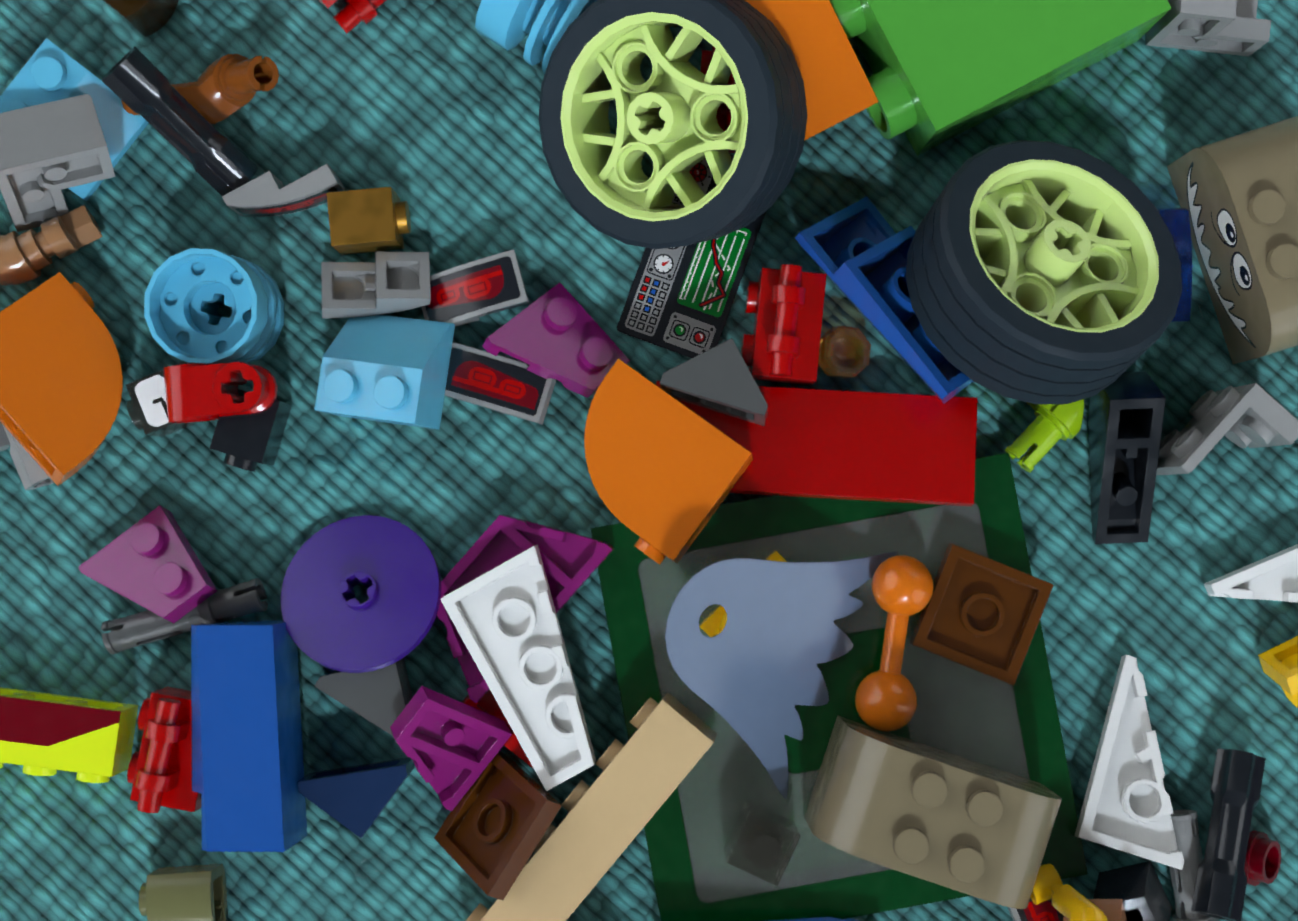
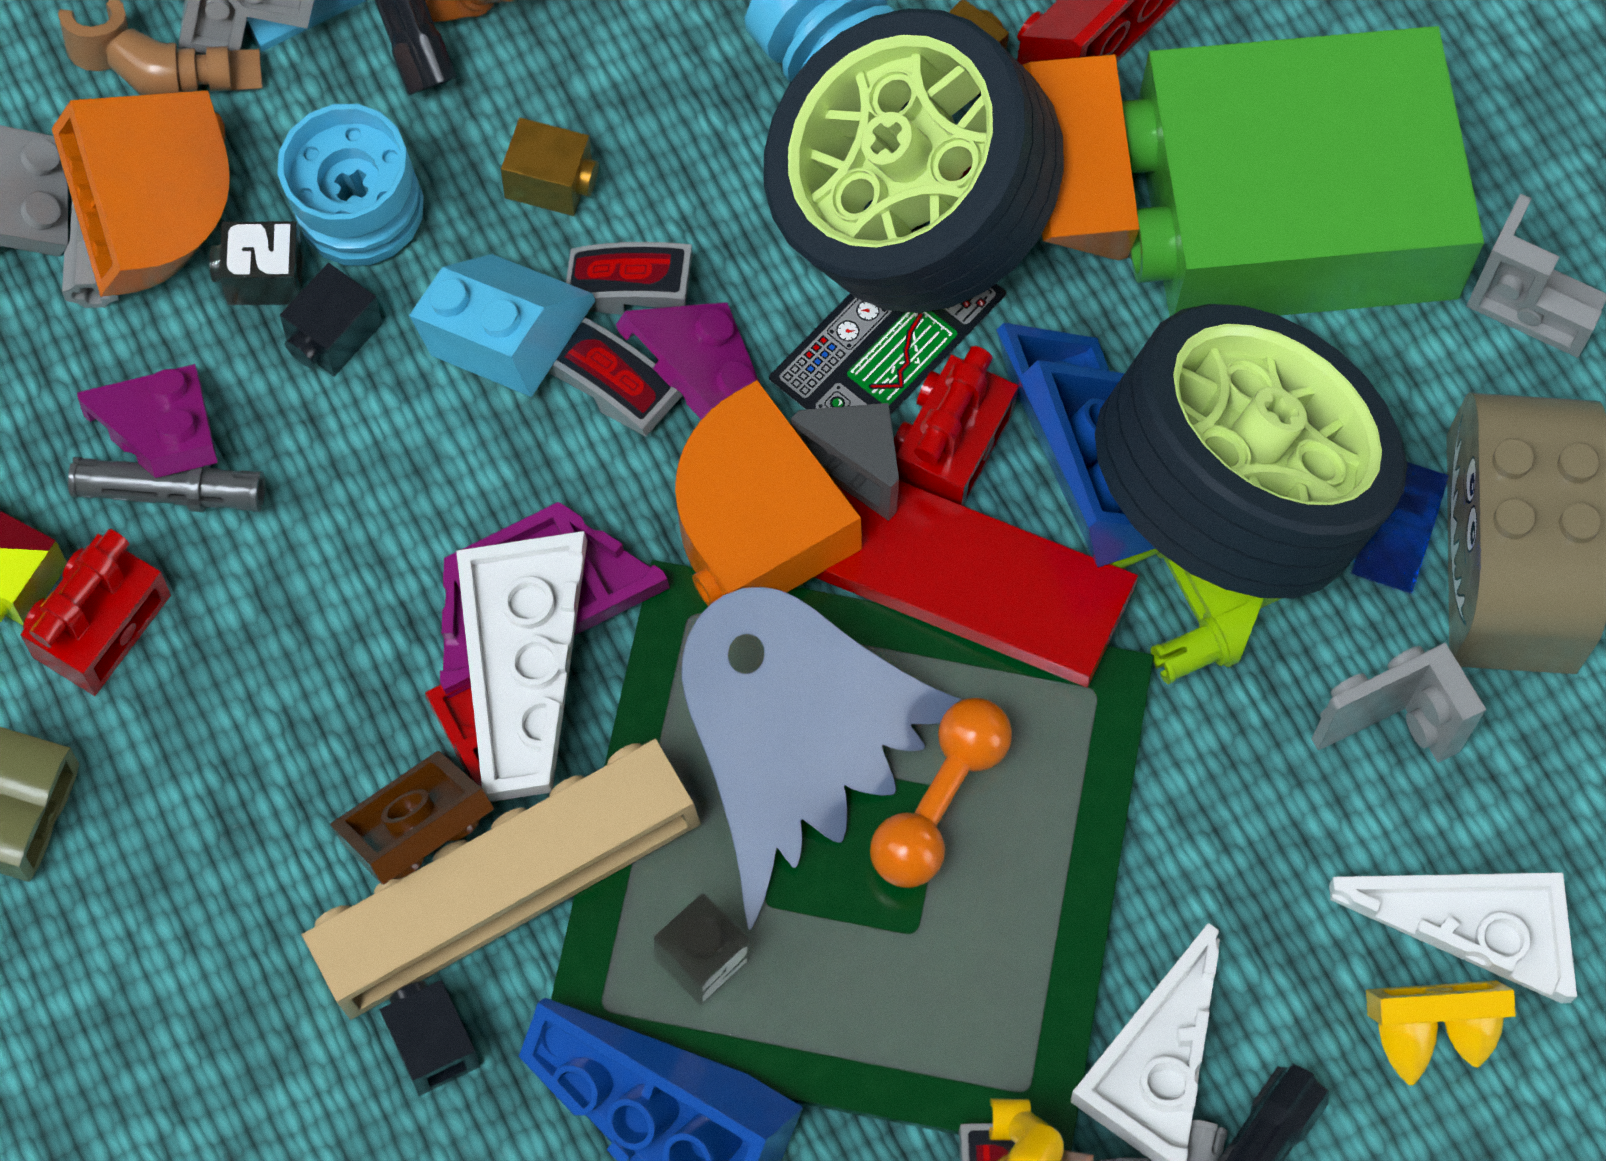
camera: 20 degrees right, 20 degrees down
red piece [163,362,278,423] -> none
blue slope [191,620,307,852] -> none
light grey slope [222,164,346,217] -> none
dark purple piece [281,515,441,673] -> none
dark blue slope [298,757,415,838] -> none
dark grey slope [314,658,413,737] -> none
light grey slope [321,251,431,319] -> none
magenta wing [390,686,512,811] -> none
dark tan brick [804,715,1062,909] -> none
clear orange tile [818,326,871,378] -> none
reddish brown plate [909,543,1054,686] -> none
black slope [1088,371,1166,544] -> none

